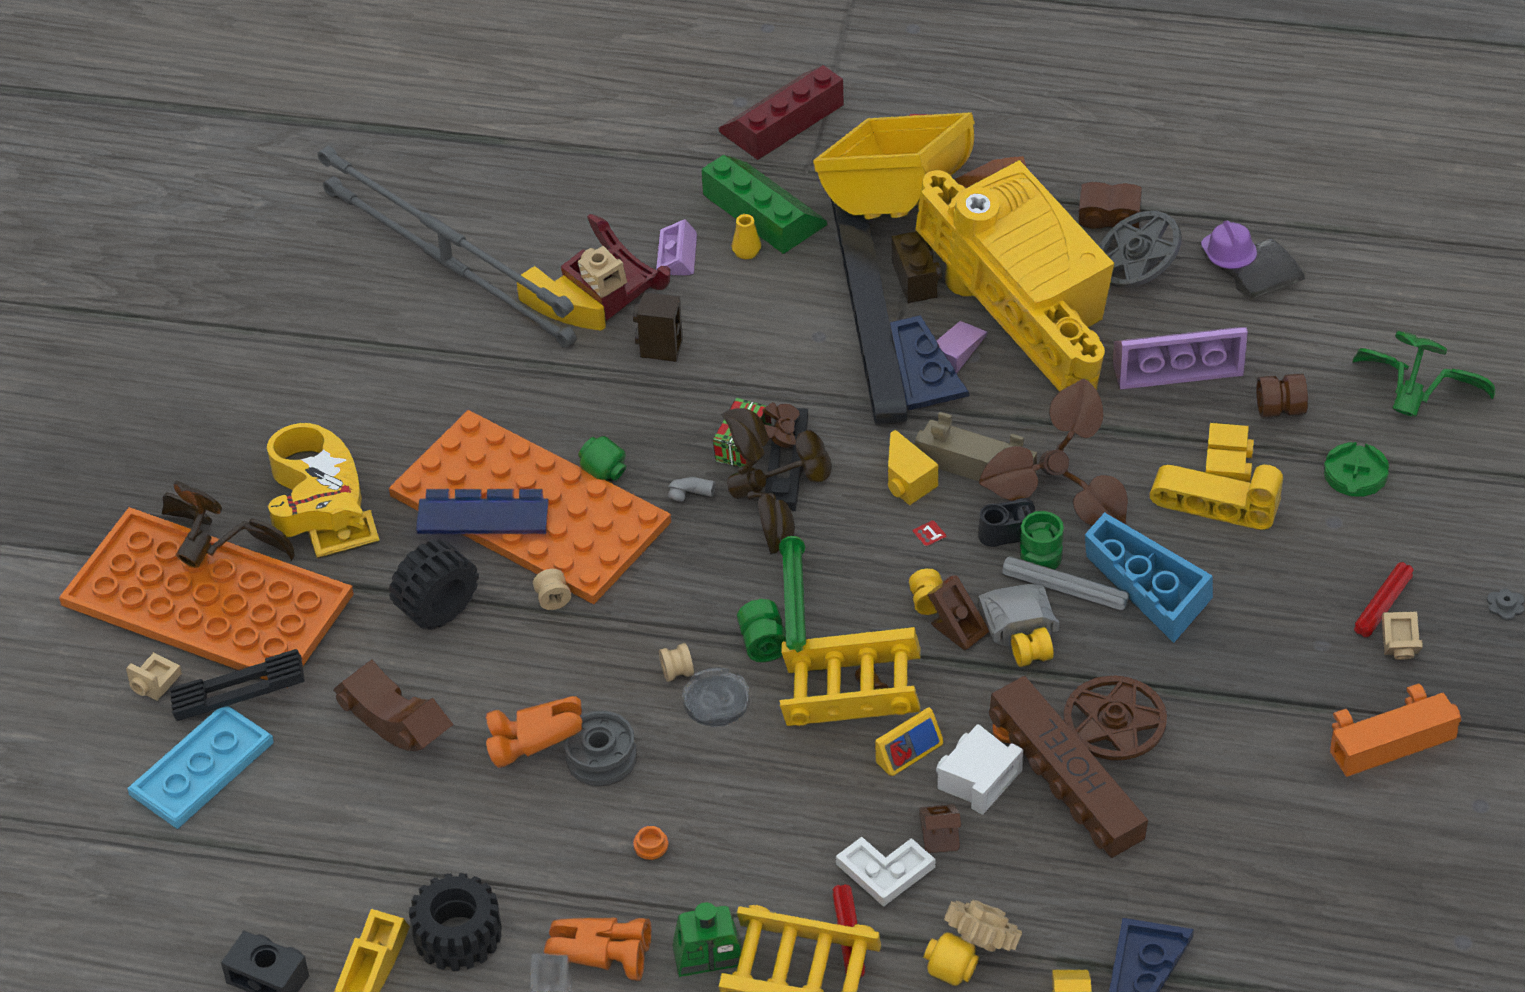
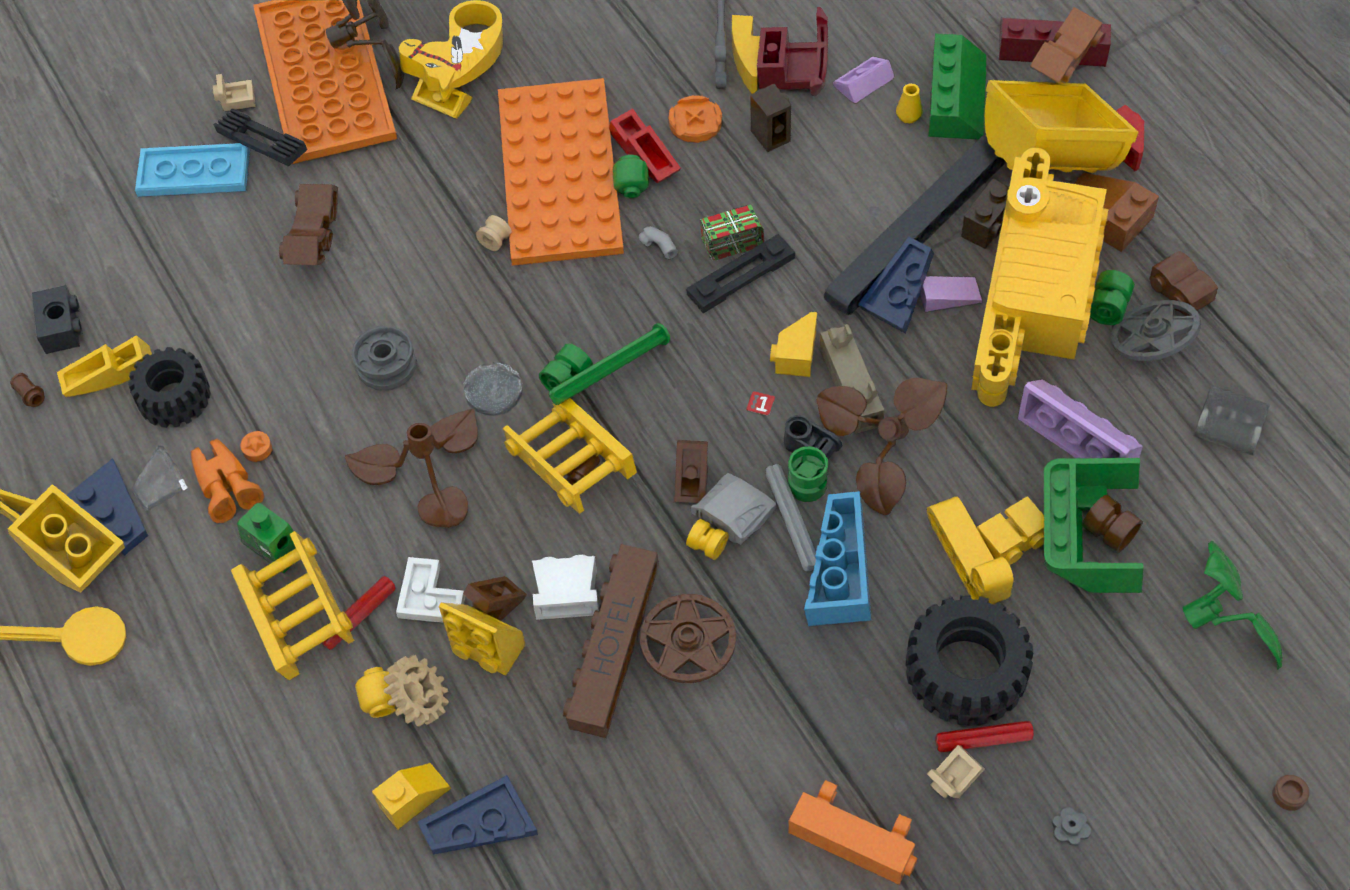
camera: 50 degrees right, 10 degrees up
black tyre [389,539,479,630] -> none
clear blue windscreen [416,489,549,534] -> none
orange piece [486,696,582,768] -> none
tan brick [578,246,627,298] -> none
orange plate [633,826,668,860] -> none
tan wheel [659,643,694,682] -> none
dark brown plant [721,408,832,554] -> none
reddish brown piece [762,402,800,448] -> none
slope [875,707,943,776] -> none
yellow wheel [909,568,942,615] -> none
medium lavender piece [1201,220,1257,269] -> none
green tile [1324,442,1389,497] -> none
none -> orange tile [240,431,272,462]
none -> reddish brown plant [345,409,478,528]
none -> yellow slope [439,602,525,676]
none -> red slope [608,108,681,183]
none -> orange tile [668,95,722,143]
none -> black tyre [905,595,1034,725]
none -> dark orange brick [1030,7,1104,84]
none -> green windscreen [1044,458,1144,593]

